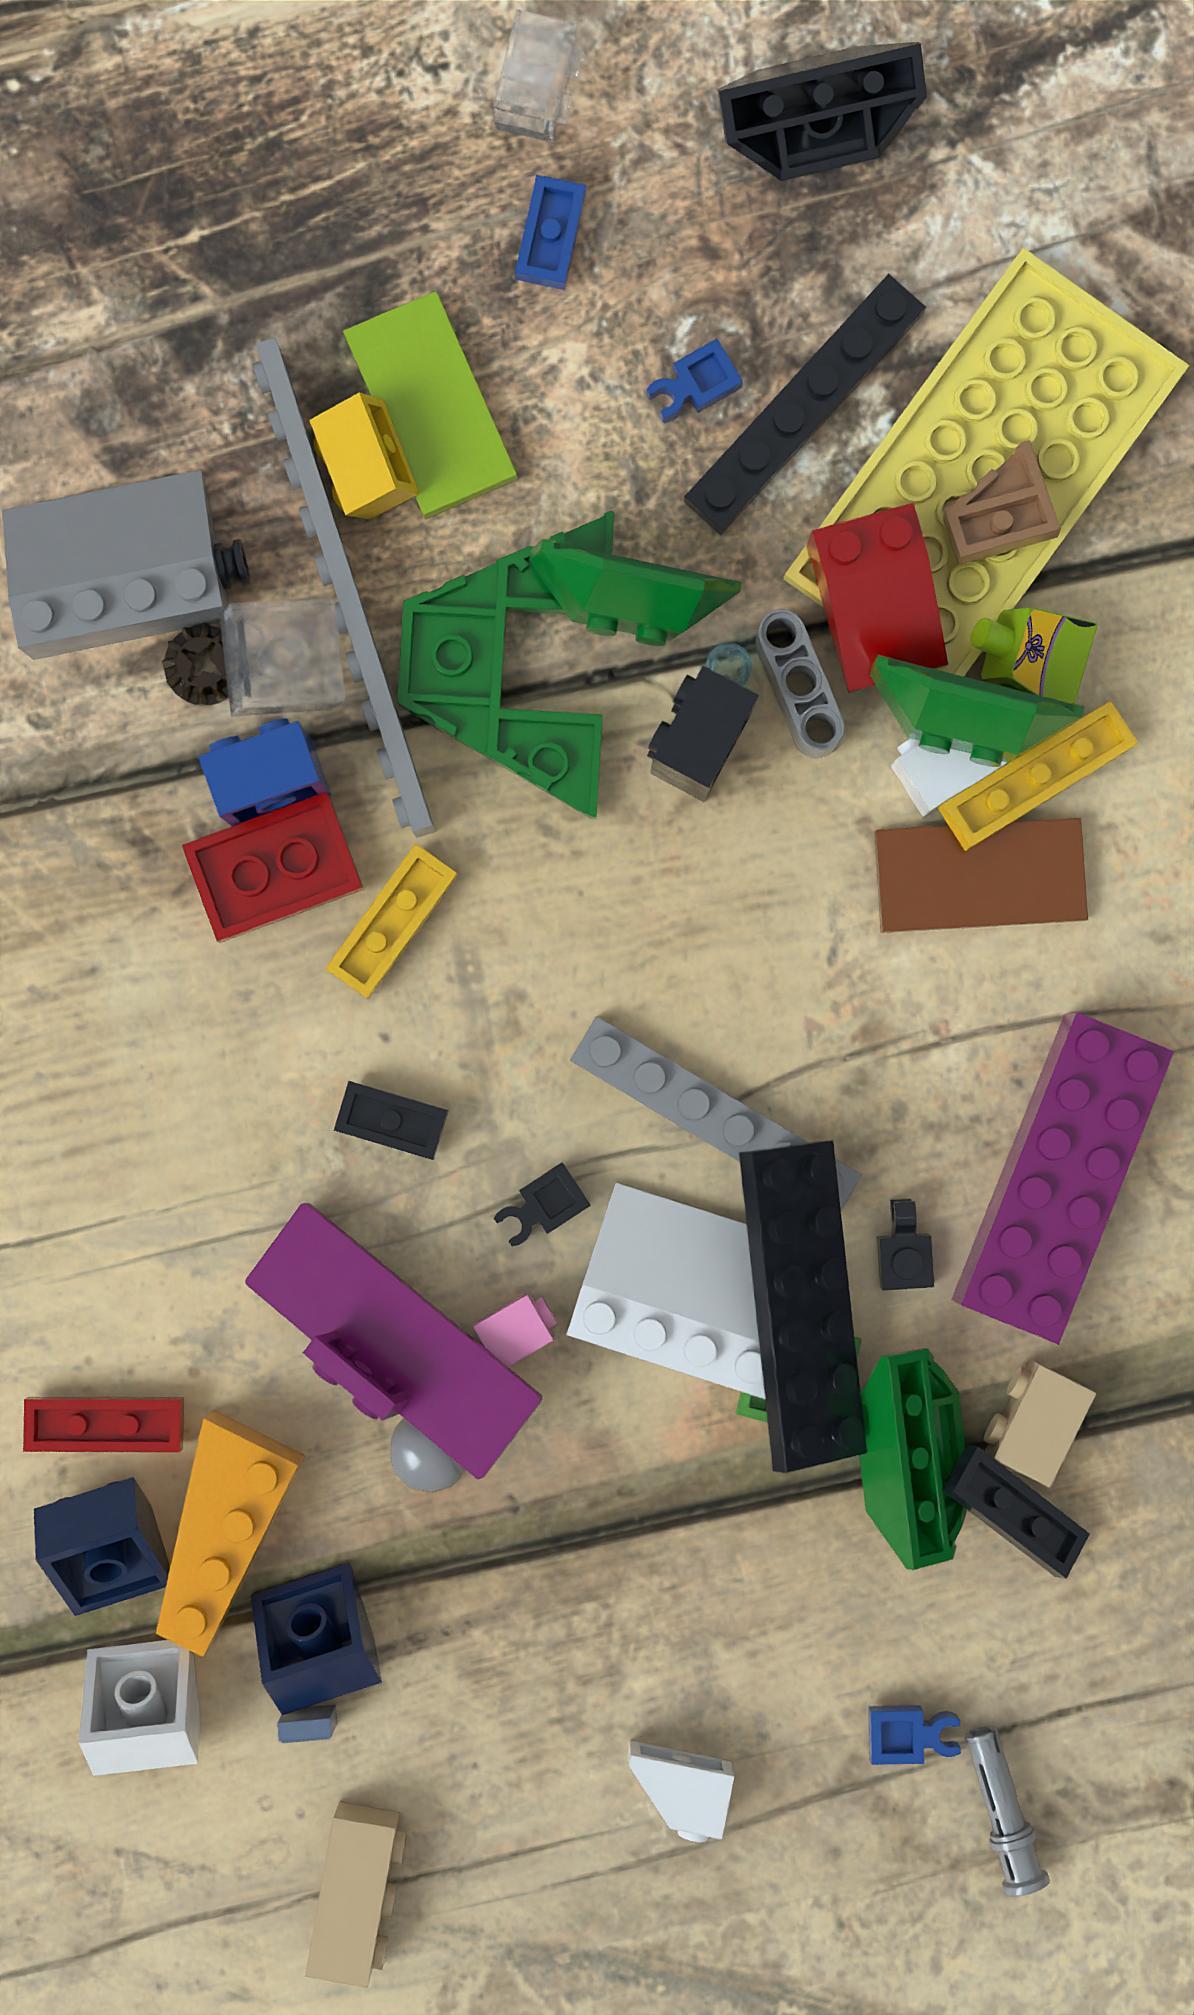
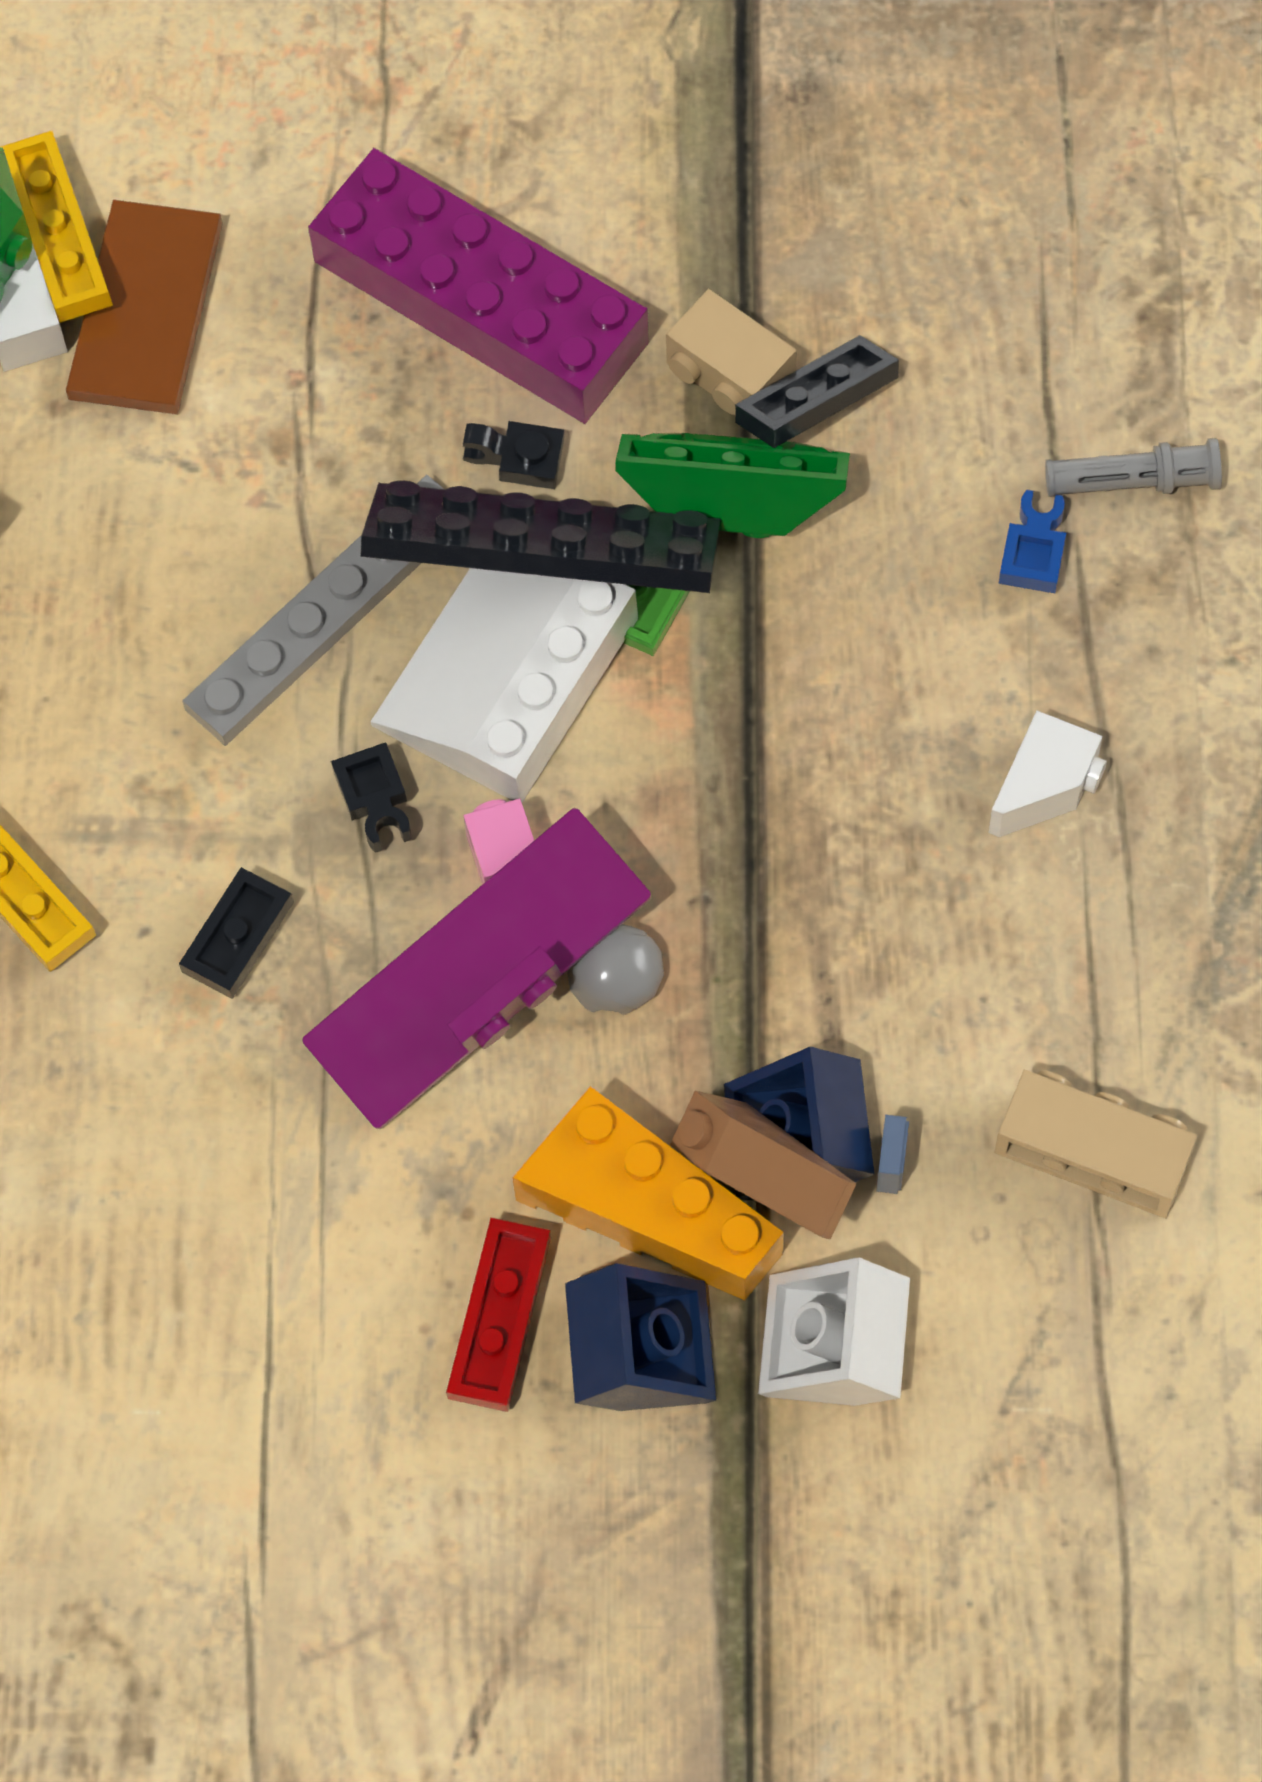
camera: 75 degrees left, 20 degrees down
none -> medium nougat slope [670,1090,856,1239]

